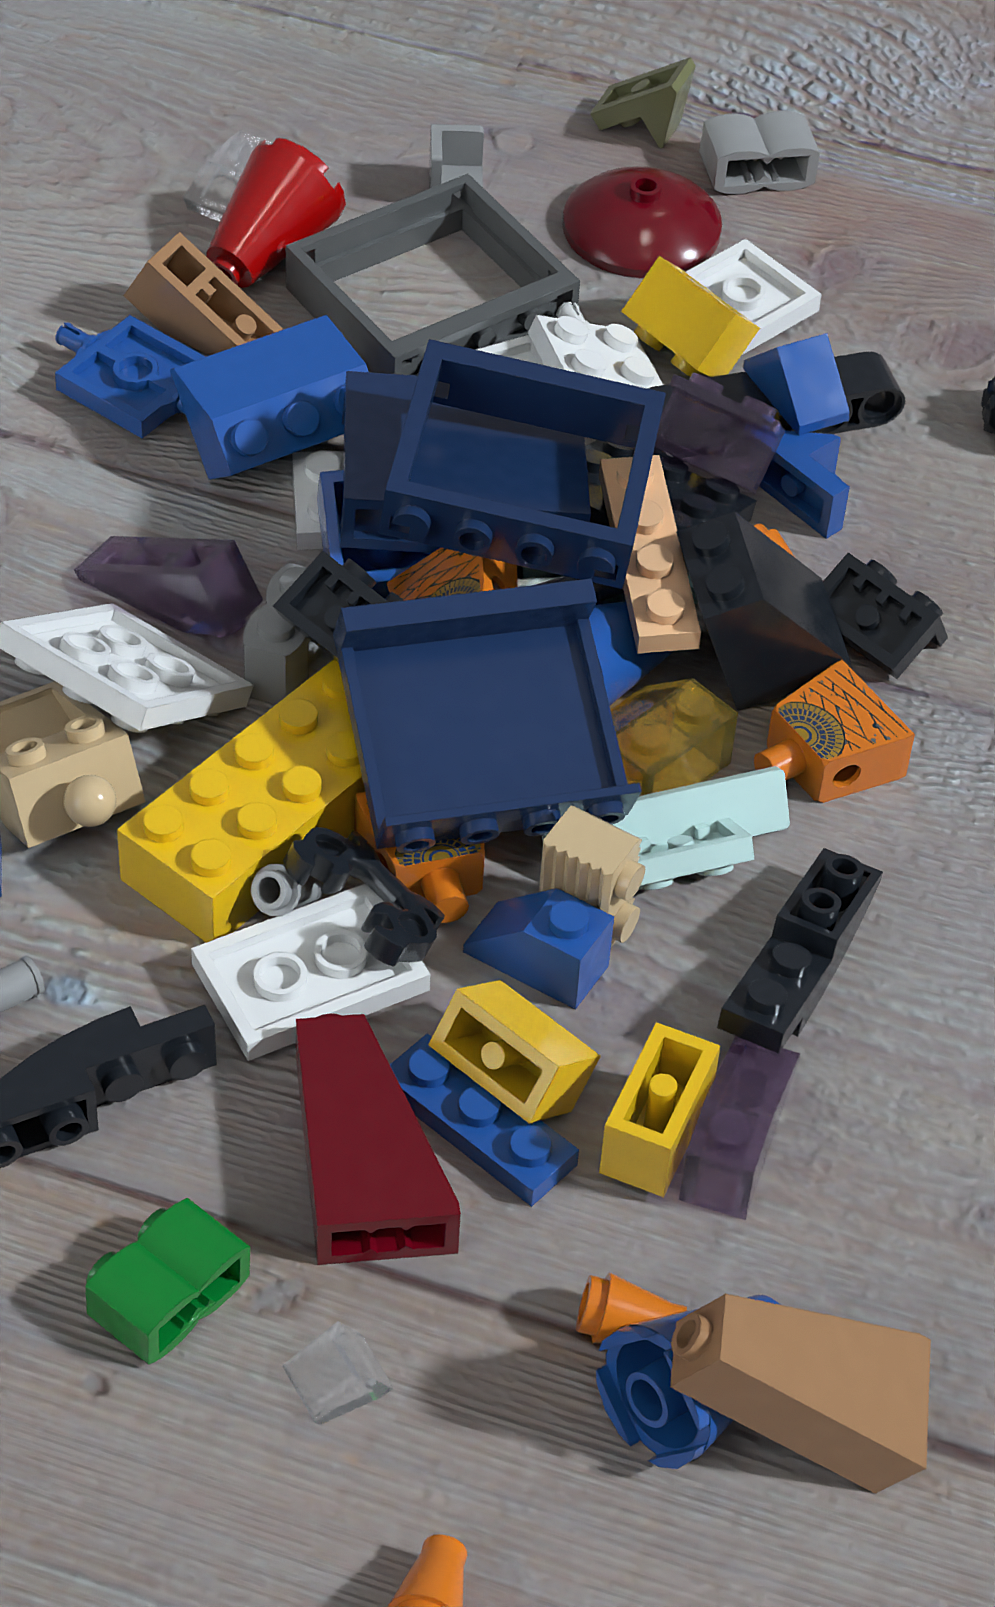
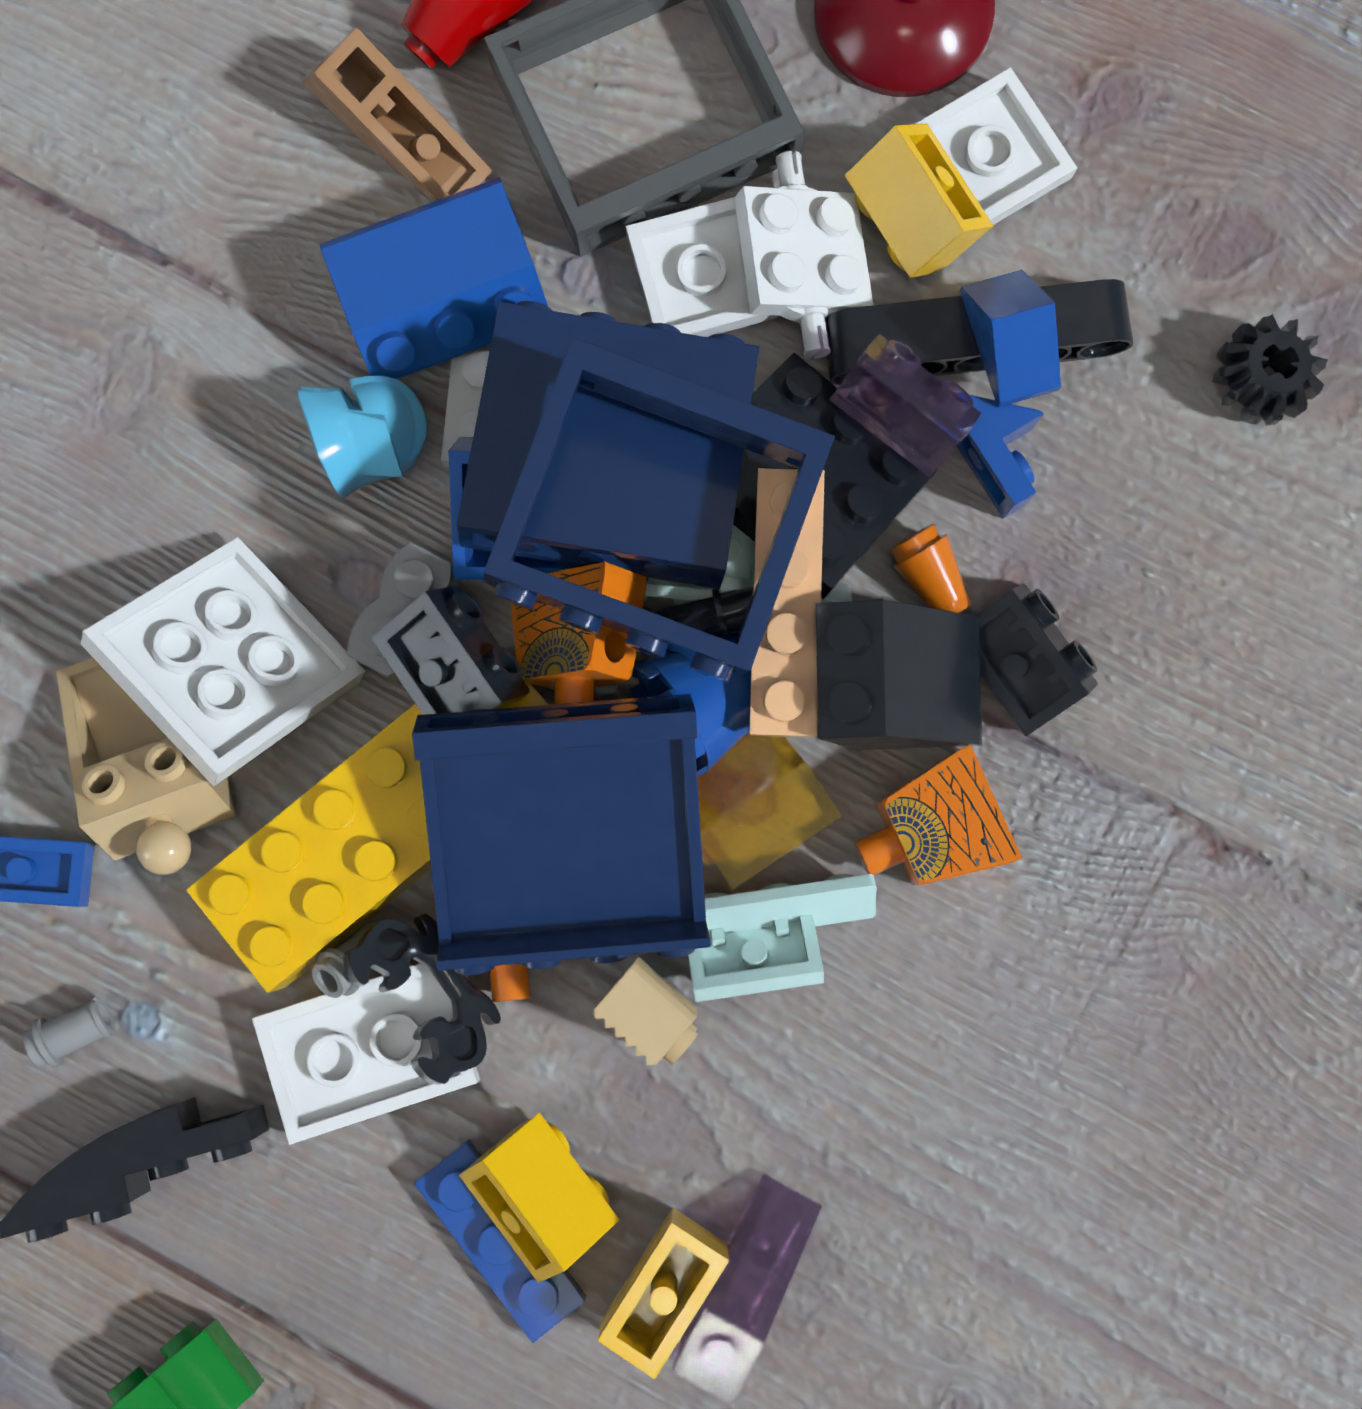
camera: 15 degrees right, 35 degrees up
blue plate [55,315,206,439] -> none
clear purple slope [74,536,263,637] -> none
dark red slope [296,1014,461,1265] -> none
blue slope [463,888,614,1010] -> none
black slope [717,848,883,1054] -> none
none -> medium azure helmet [297,376,427,499]

